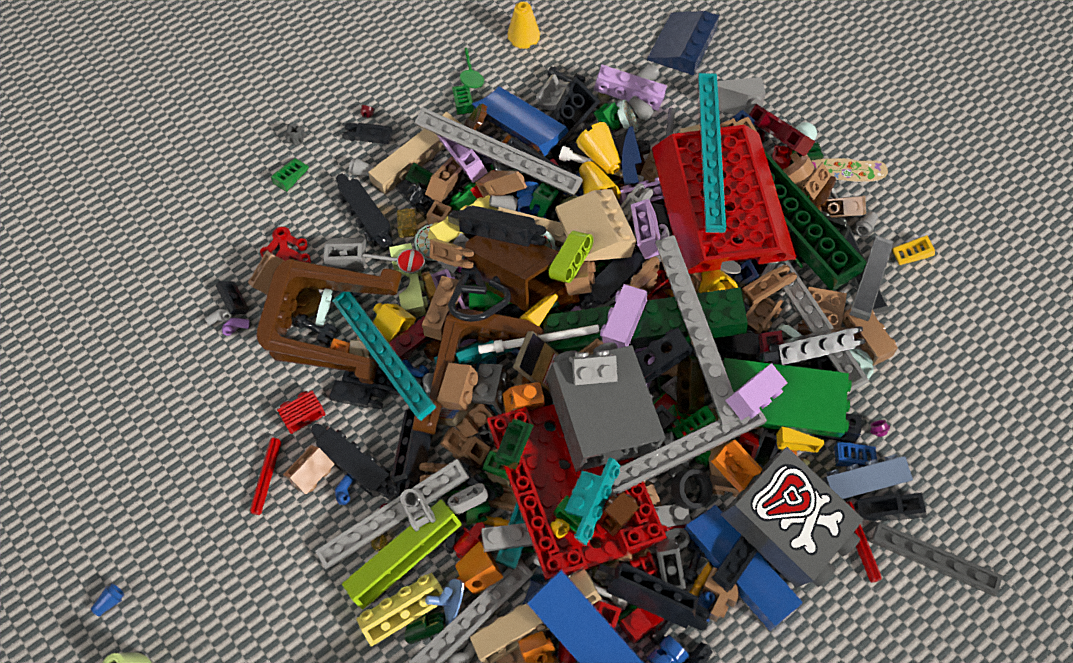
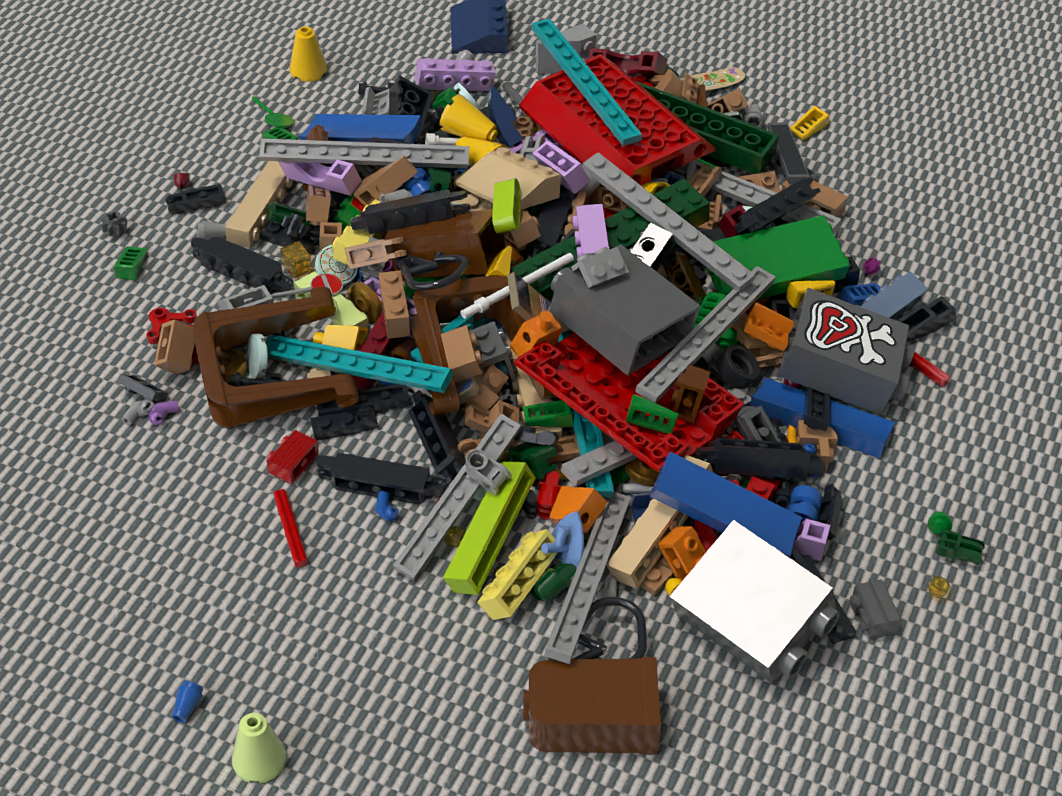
camera: 30 degrees left, 15 degrees down
brick [283,445,334,494] -> none
light grey beam [448,484,488,514] -> none
dark green hinge [494,419,533,470] -> none
yellow hinge [550,518,570,538] -> none
teal bracket [565,457,620,545] -> none
light grey cone [629,96,654,121] -> none
lavender brick [725,363,787,420] -> none
dark grey tile [870,522,1003,597] -> none

